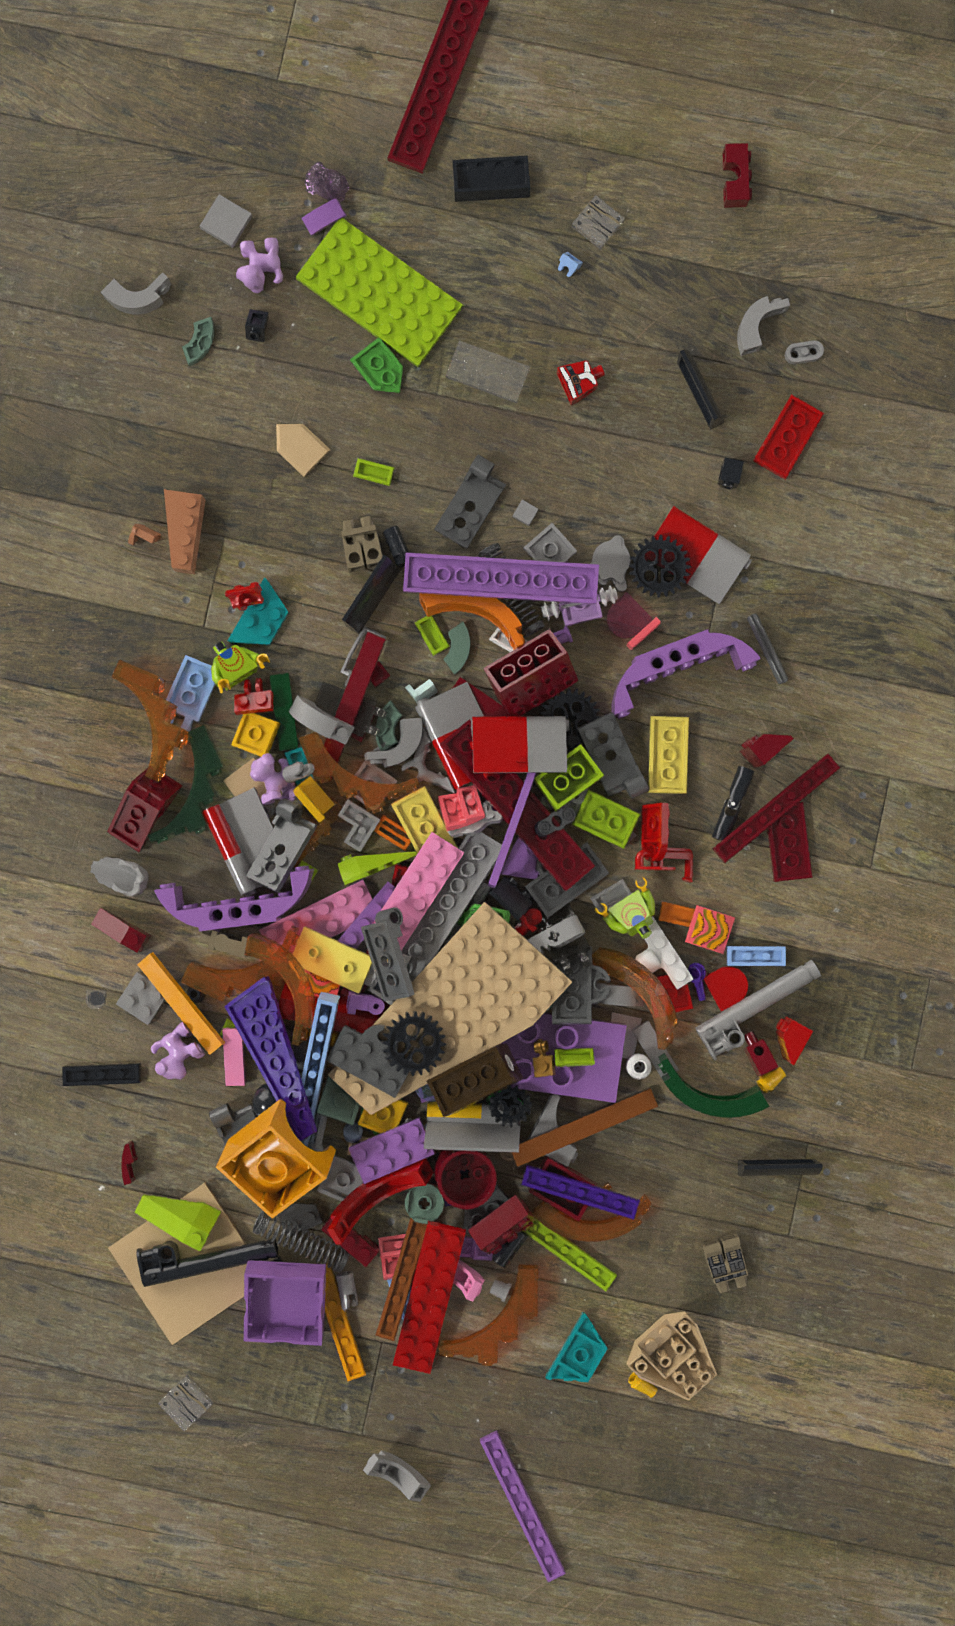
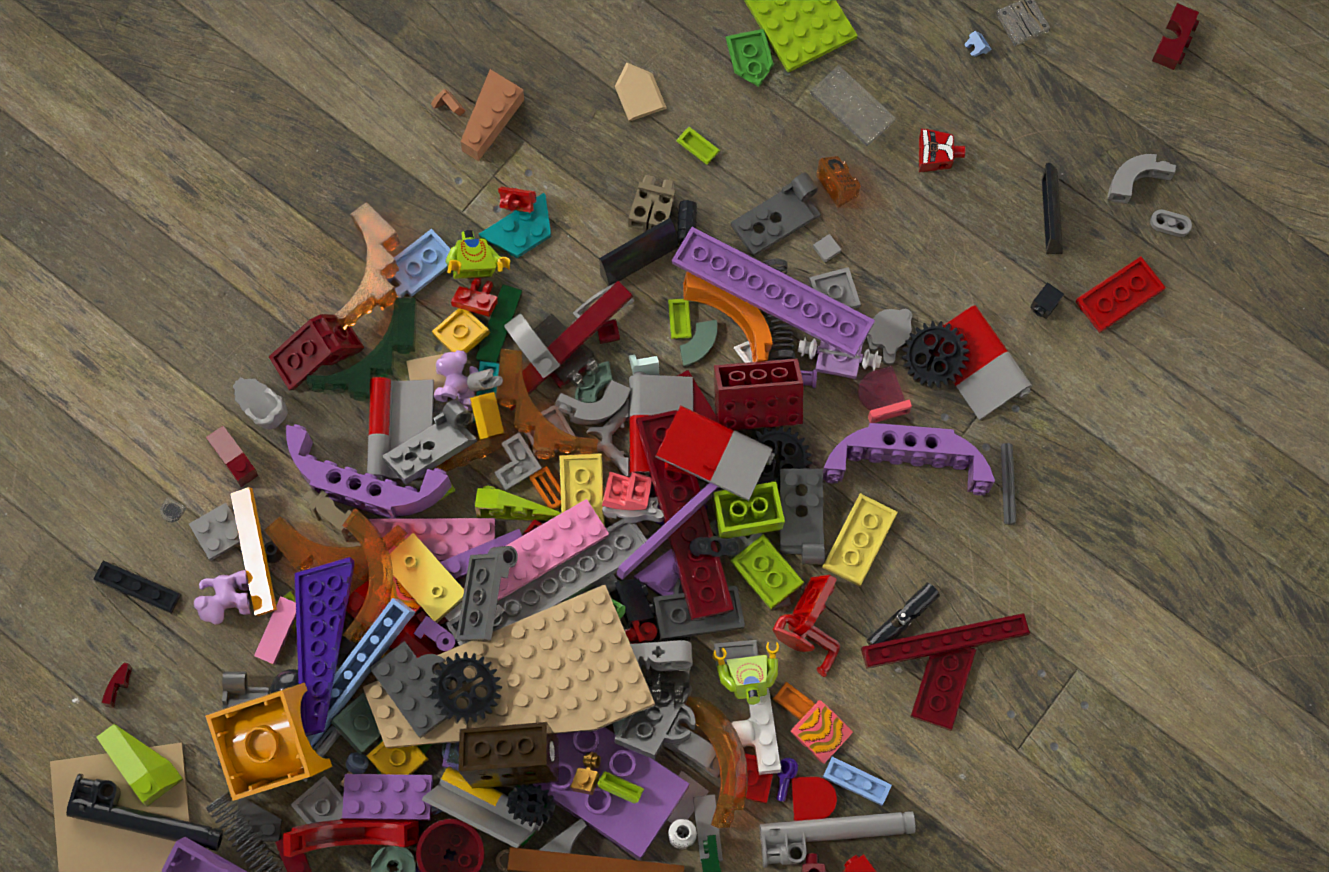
camera: 25 degrees right, 15 degrees down
dark red slope [739,734,794,768] -> none
none -> clear orange slope [816,156,861,208]

